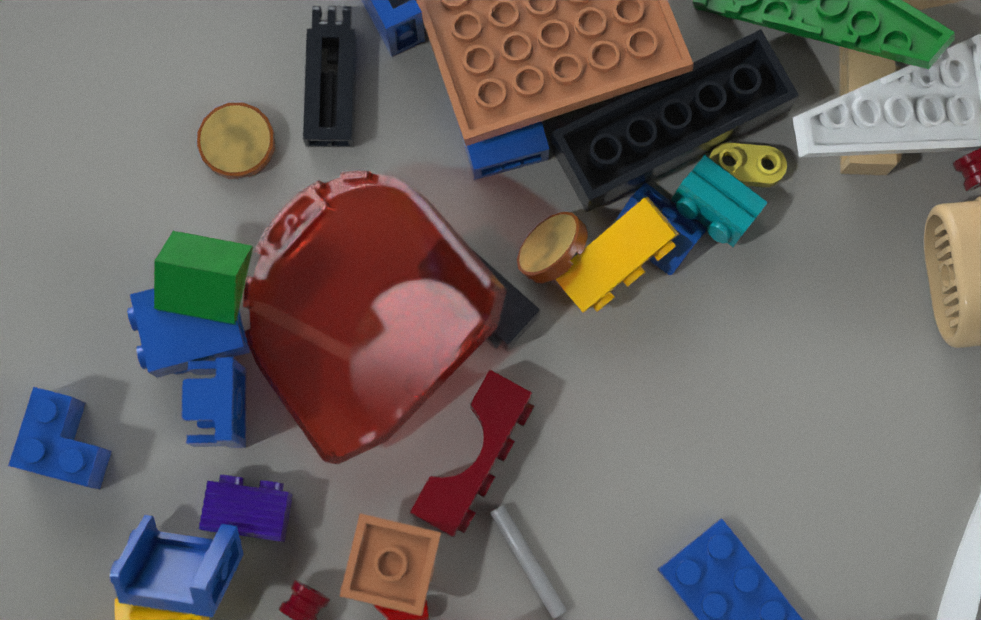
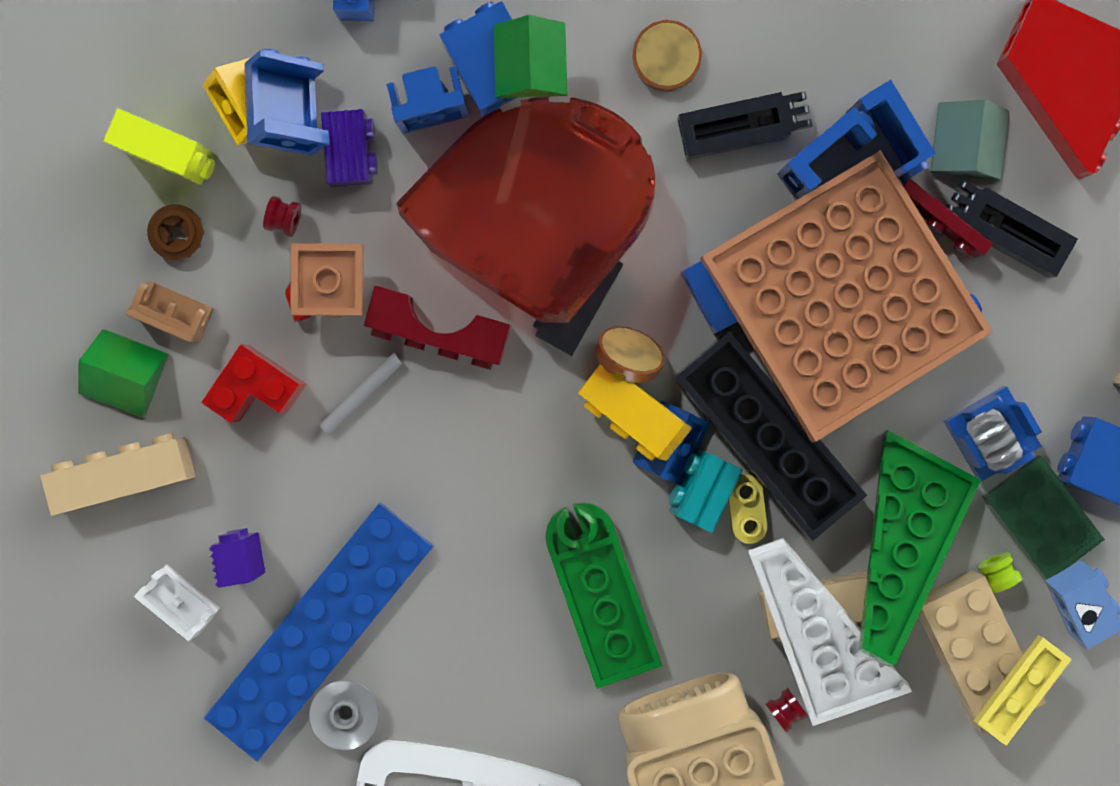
camera: 80 degrees right, 10 degrees up
none -> green plate [545,502,662,689]

